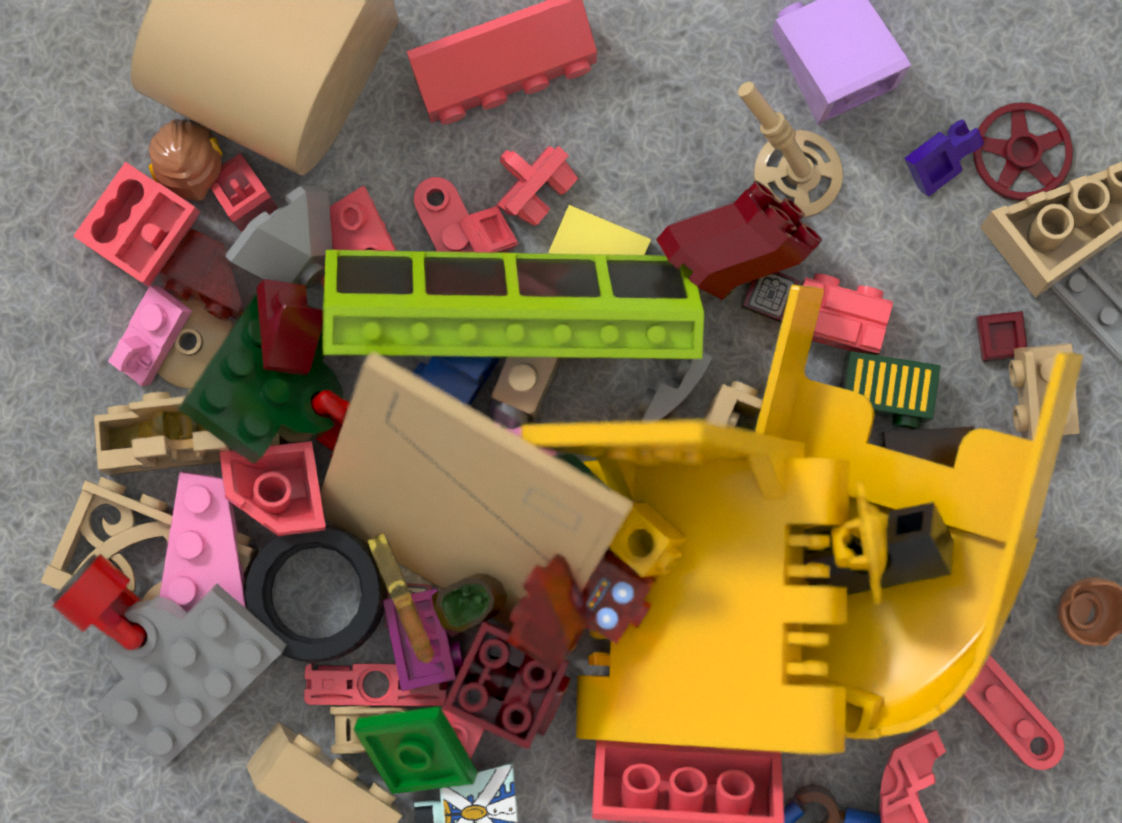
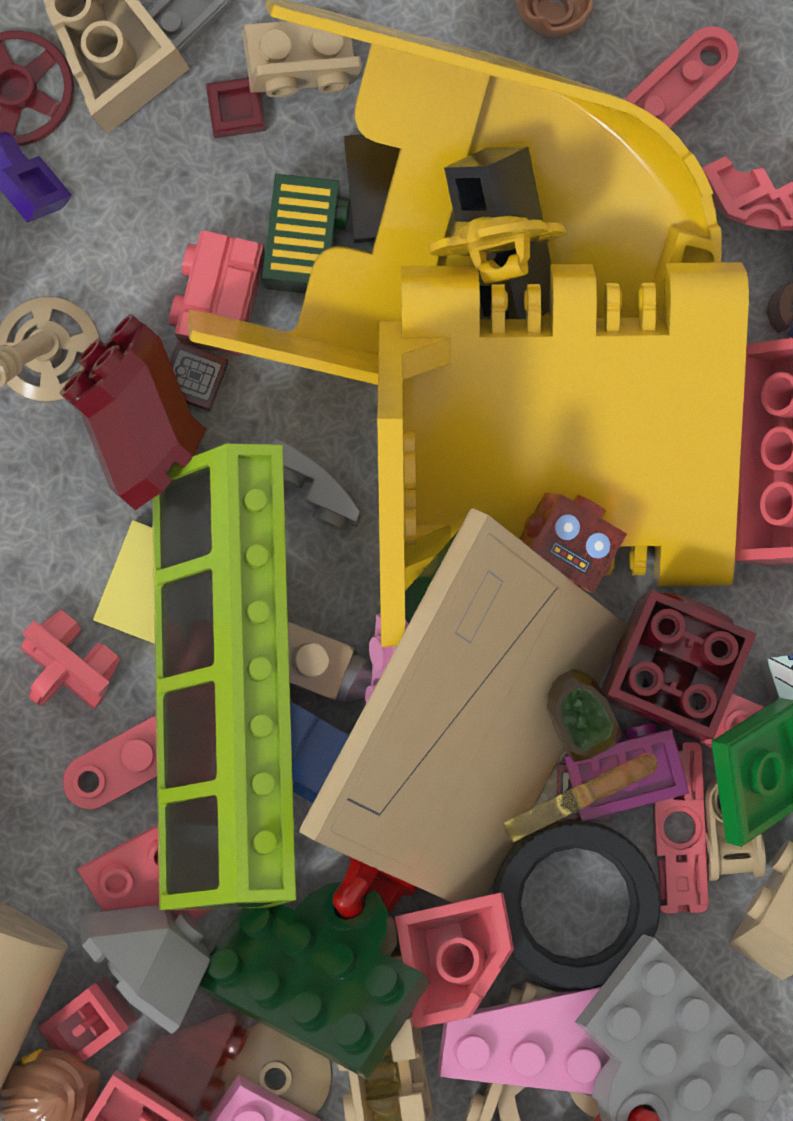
camera: 90 degrees left, 0 degrees up
dark red slope [256,279,324,375] -> none
coral tile [459,206,518,253] -> none
clear red slope [507,553,591,673] -> none
yellow brick [608,502,687,577] -> none
tan bracket [703,381,763,428] -> none

